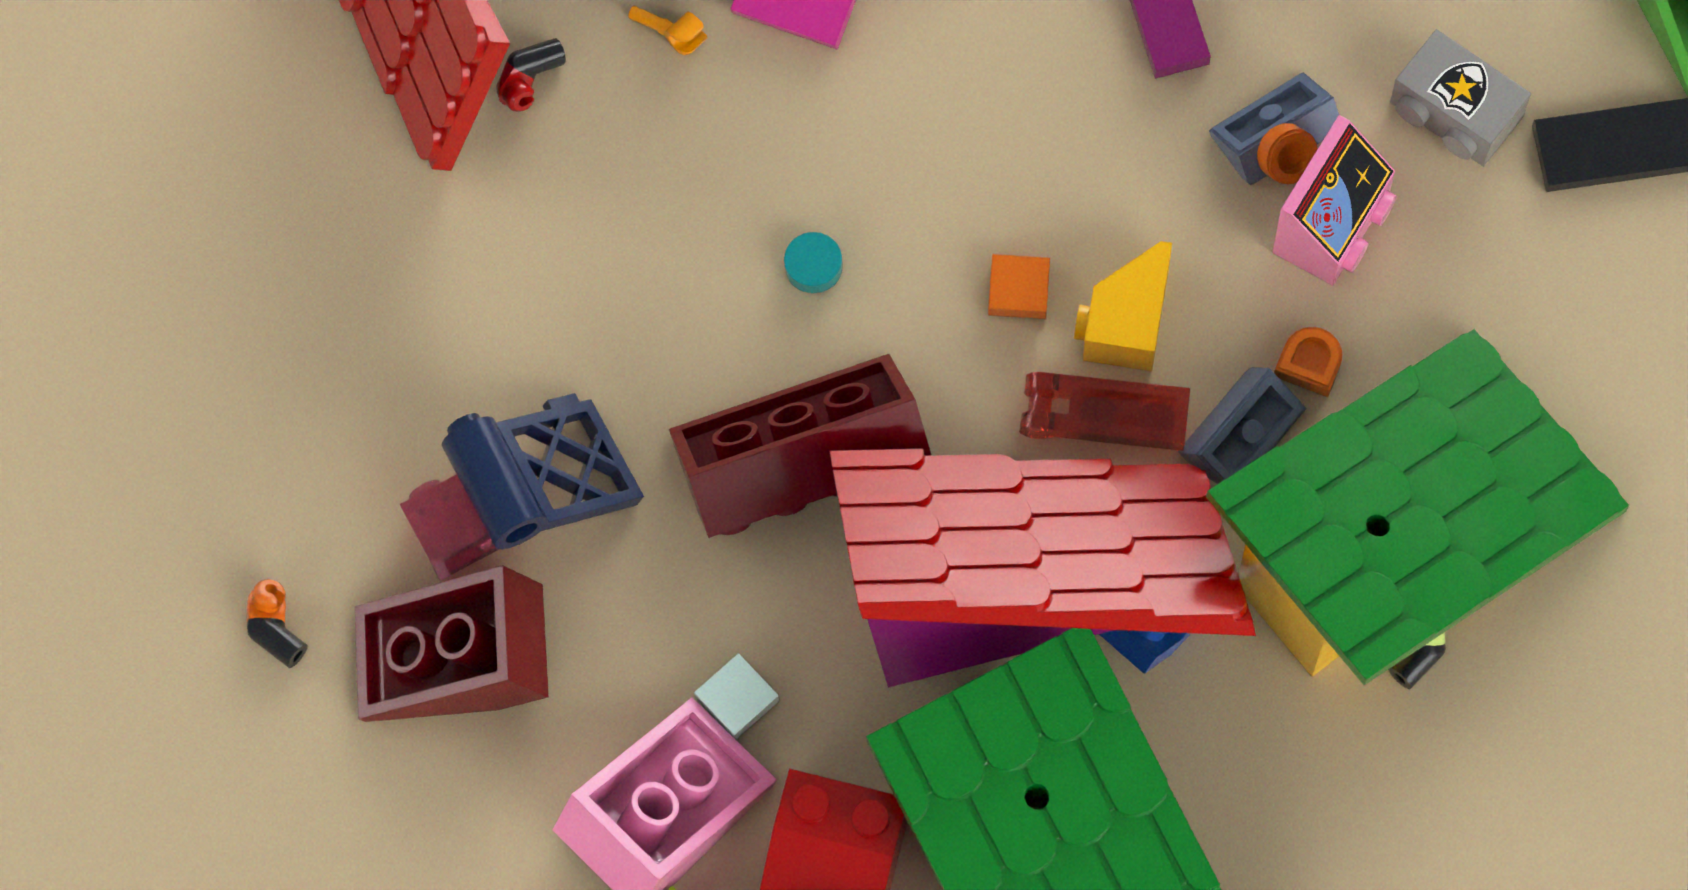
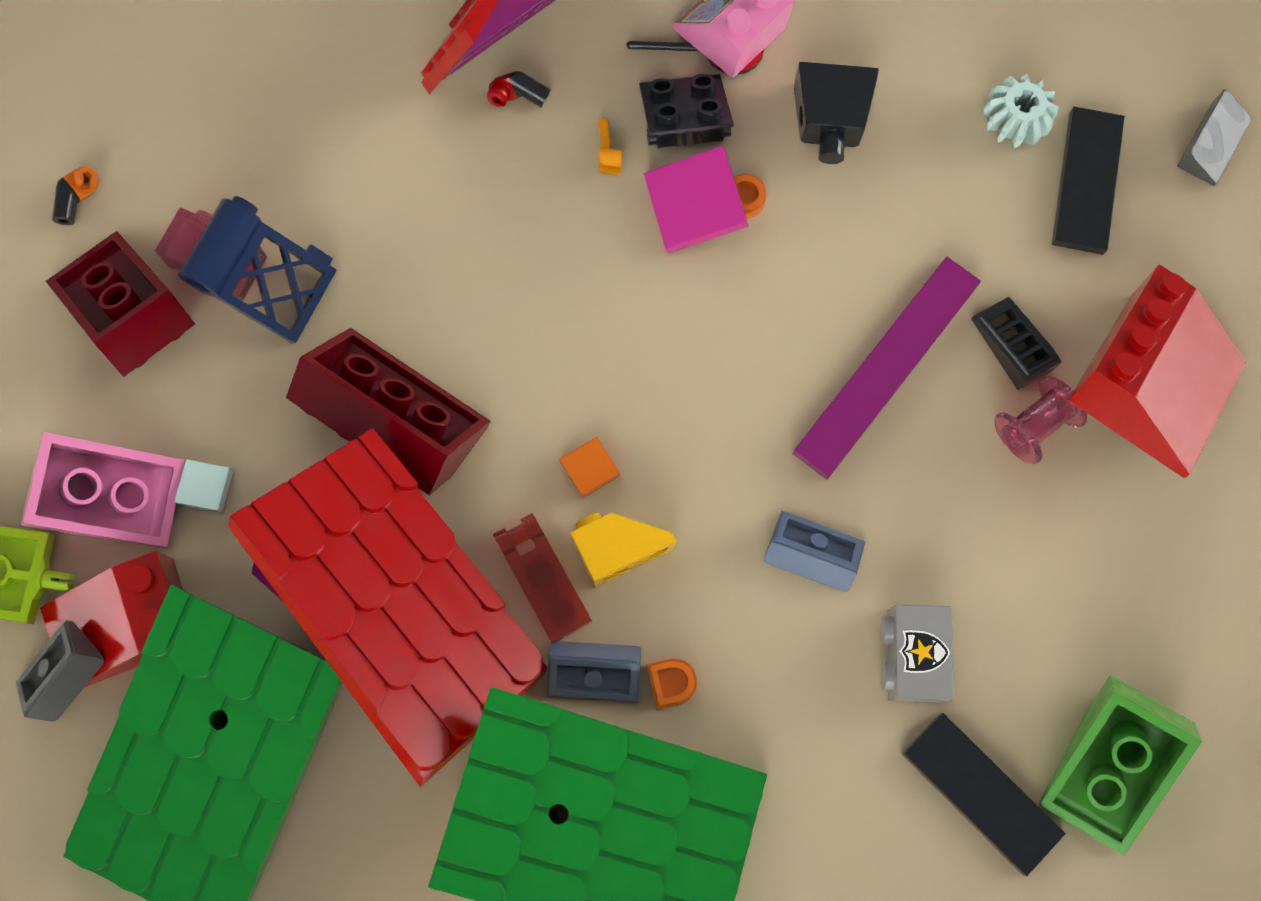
camera: 45 degrees right, 5 degrees up
teal tile [784,232,843,293] -> none
orange tile [1257,123,1318,184] -> none
slope [1272,115,1397,286] -> none

